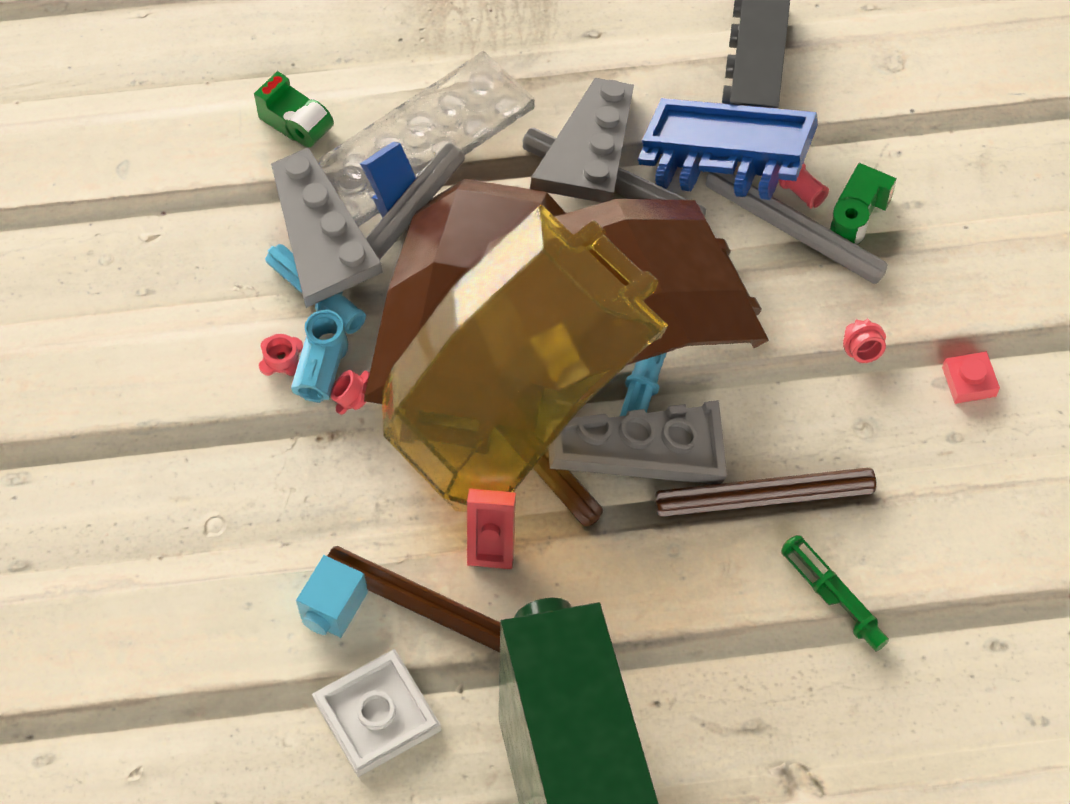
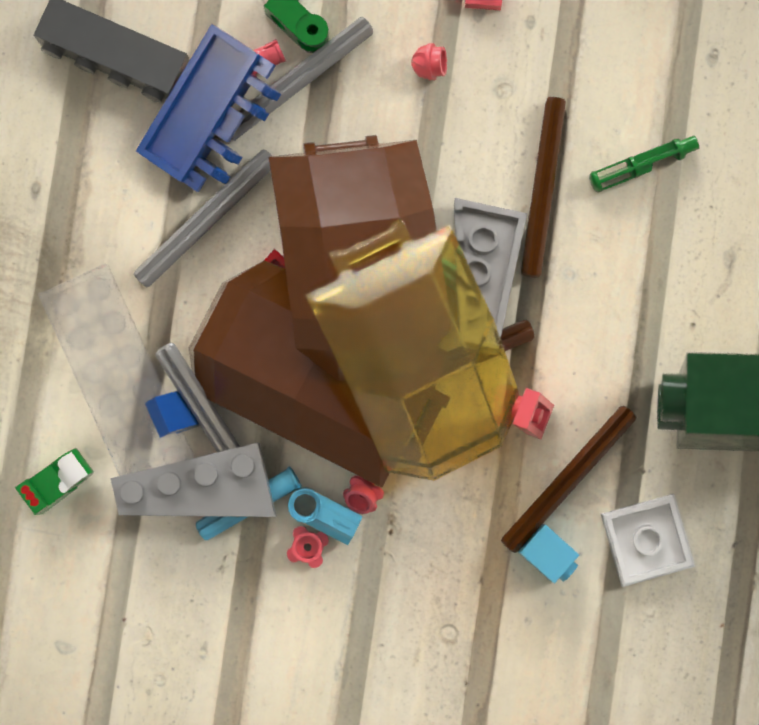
camera: 75 degrees left, 25 degrees up
light grey wing [530,78,634,203] -> none

